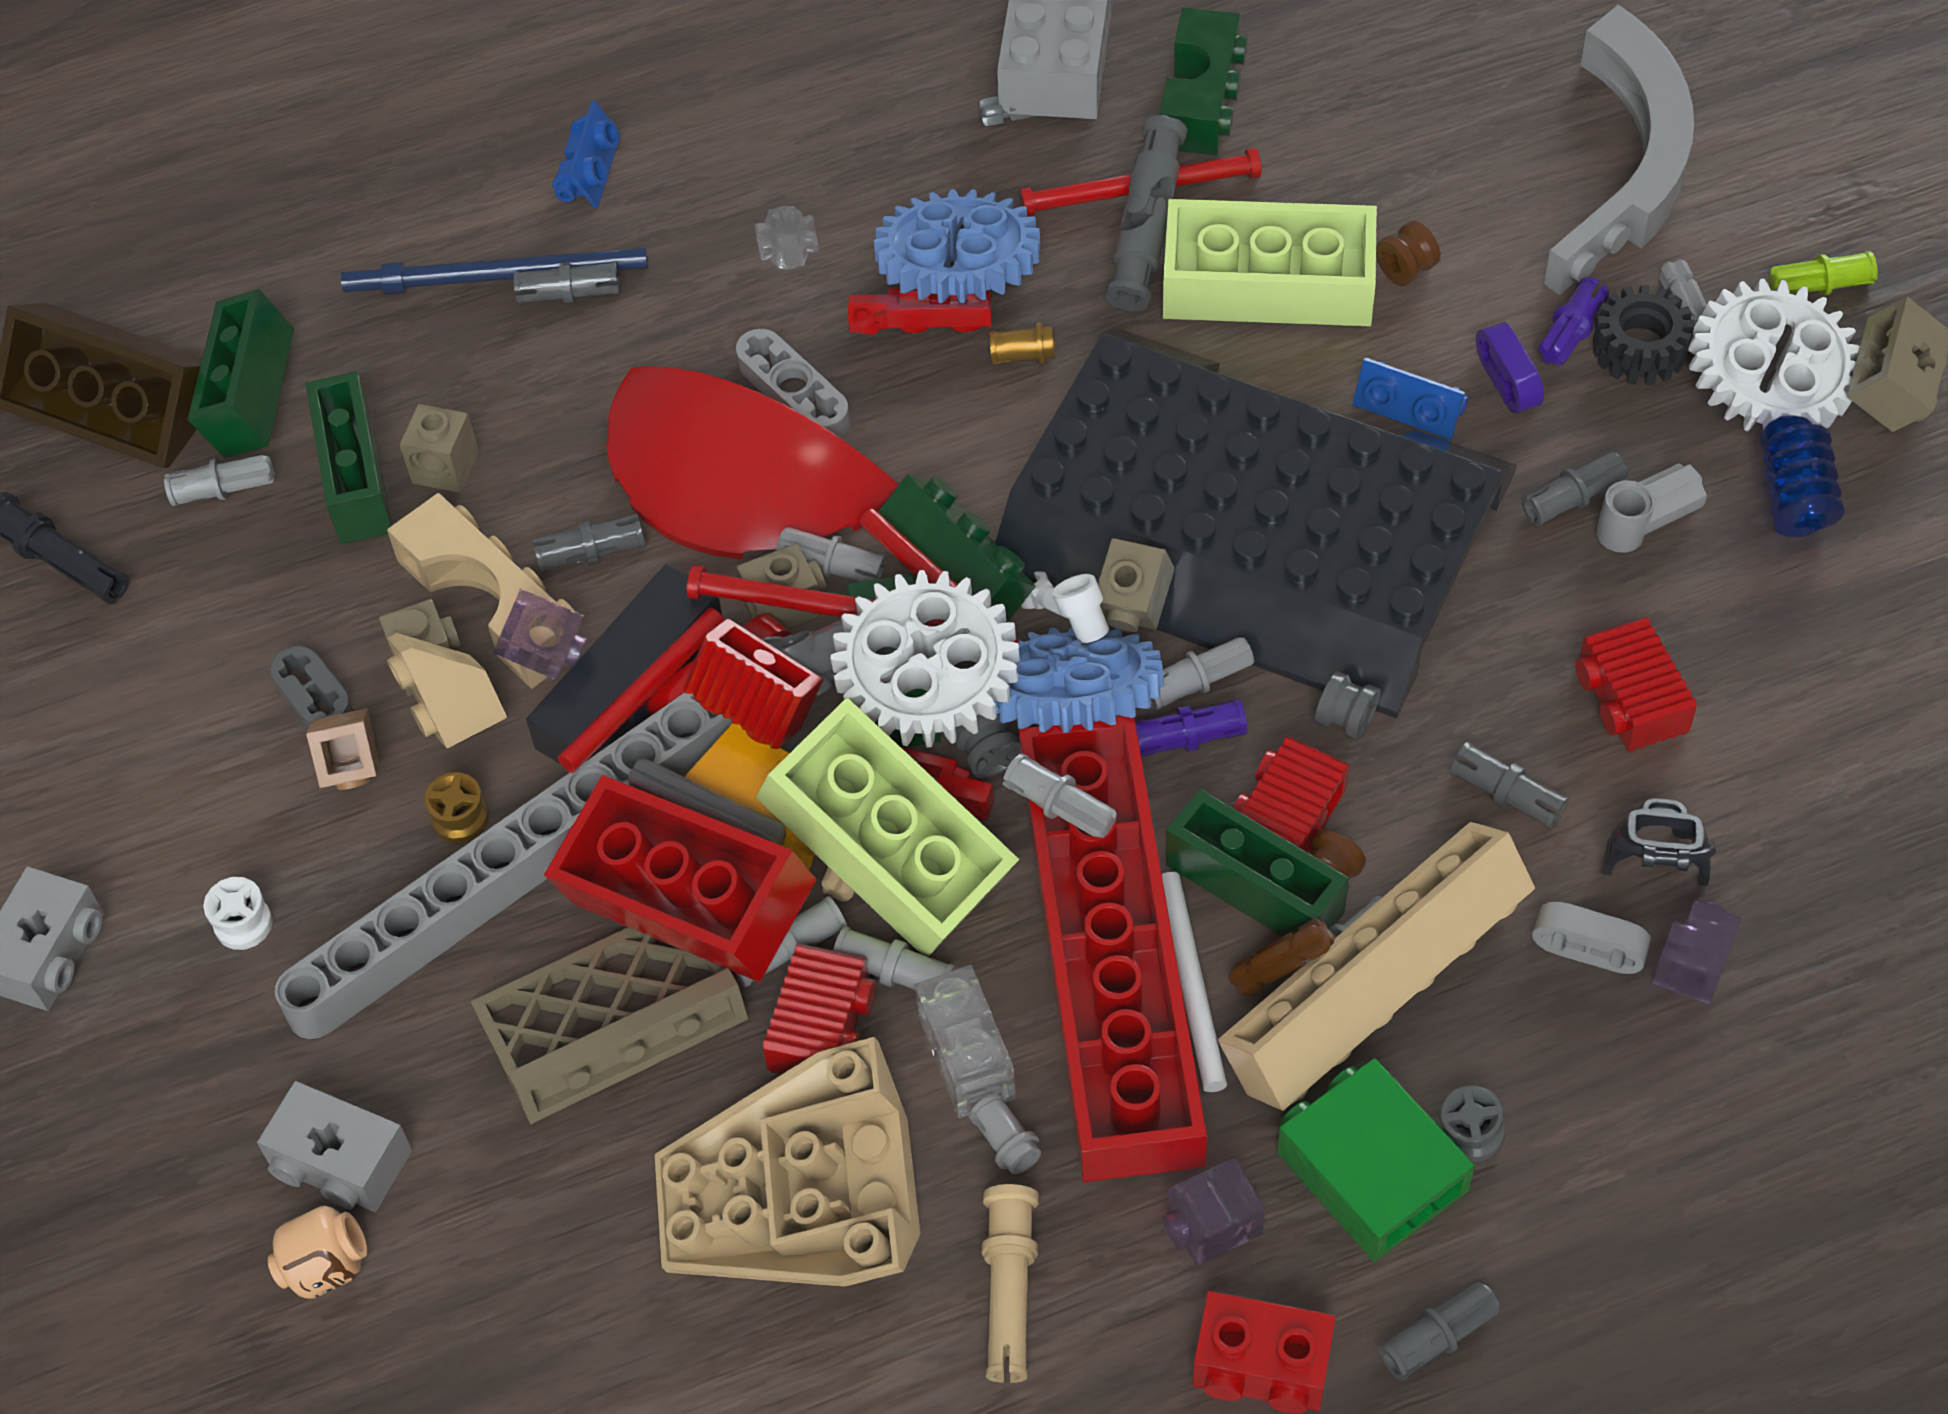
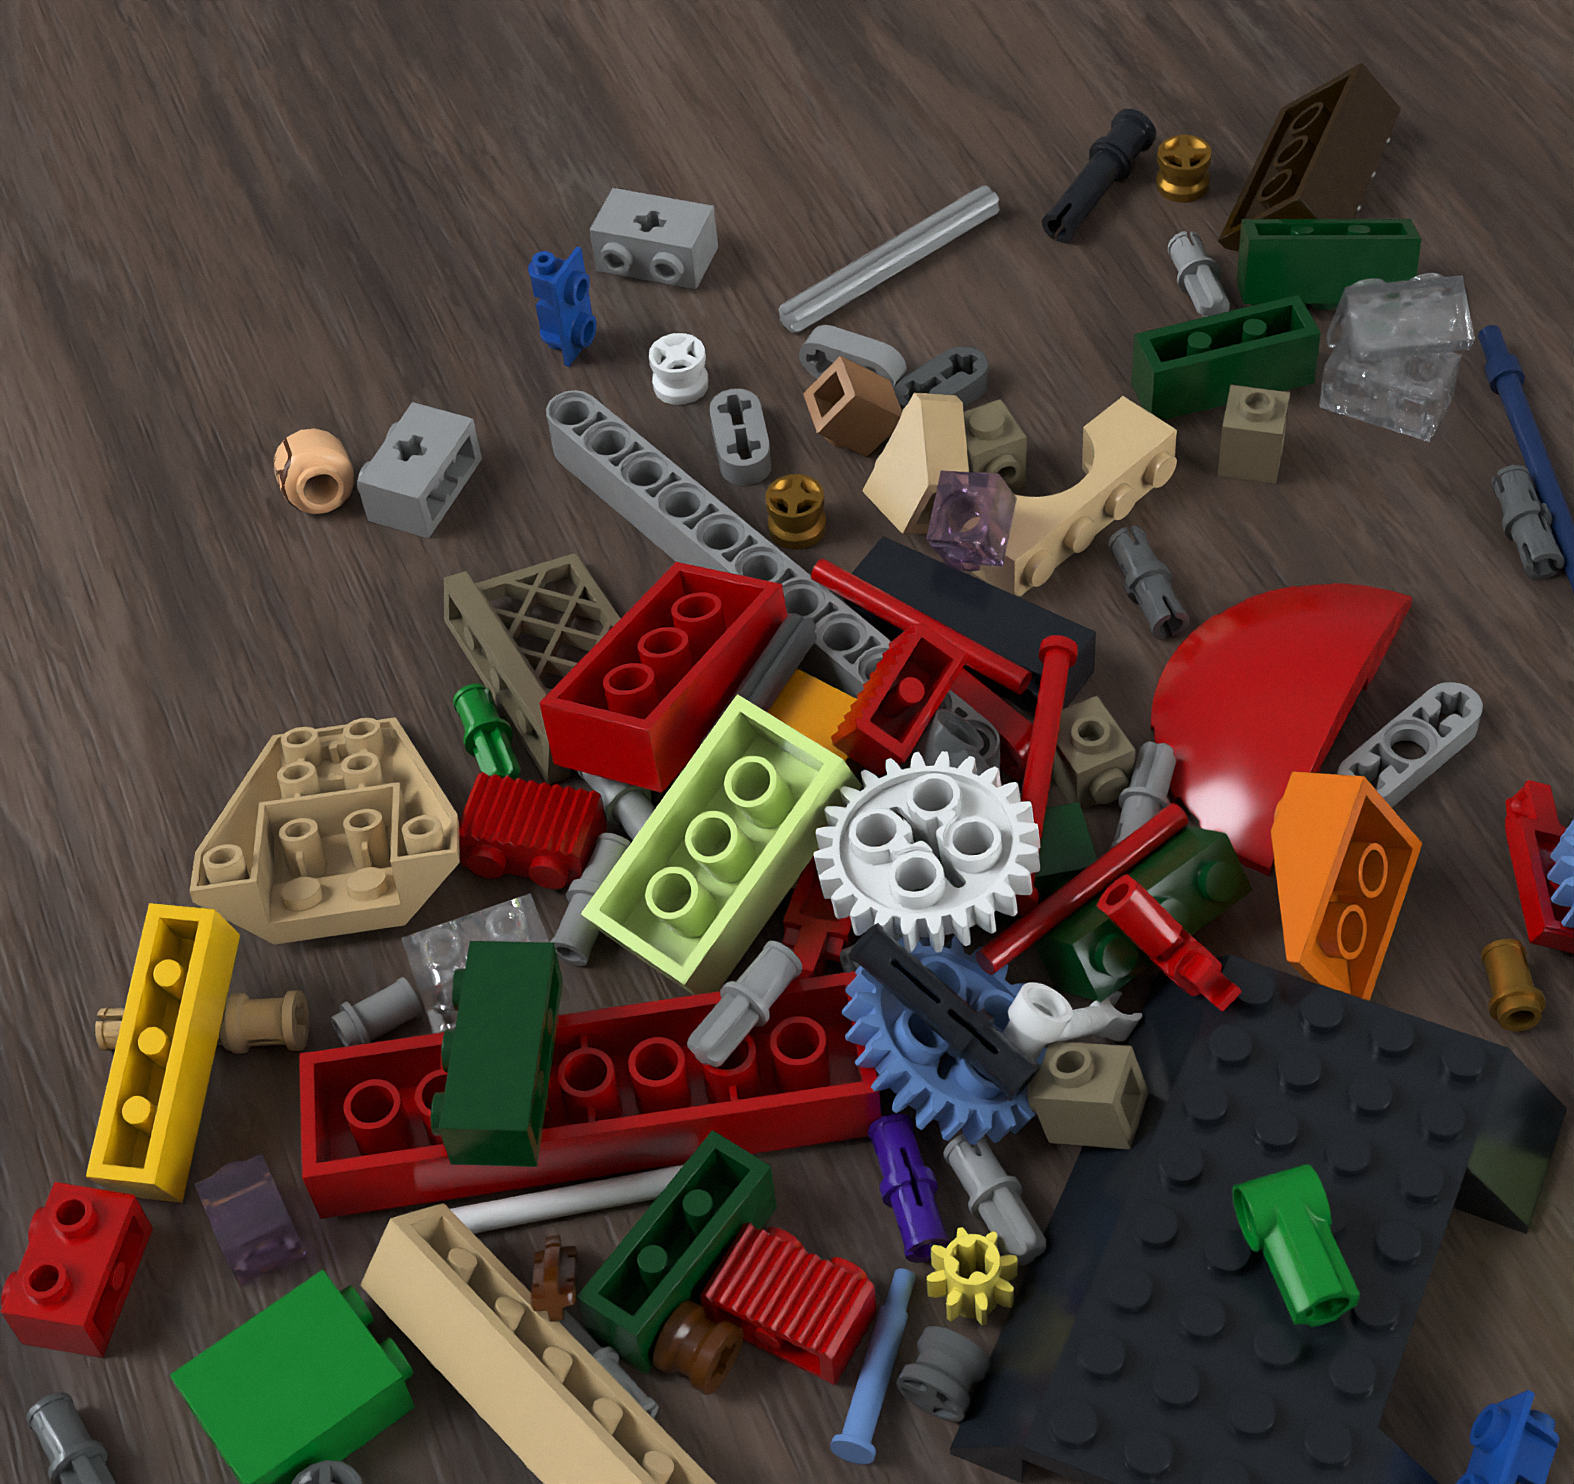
camera: 90 degrees right, 5 degrees down
none -> yellow brick [86,903,241,1203]
none -> dark green brick [431,941,563,1167]
none -> green axle [453,683,521,780]
none -> blue hinge [528,246,597,367]
none -> light grey beam [710,389,771,486]
none -> light grey axle [778,186,1000,334]
none -> light grey beam [799,325,907,389]
none -> medium blue piece [830,1268,916,1464]
none -> black pin [848,923,1041,1101]
none -> light yellow gear [927,1227,1018,1326]
none -> red bar [1097,874,1242,1012]
none -> pearl gold wheel [1156,134,1212,203]
none -> green piece [1233,1164,1360,1327]
none -> orange slope [1271,772,1423,1001]
none -> clear brick [1319,321,1461,442]
none -> clear bracket [1326,273,1475,361]

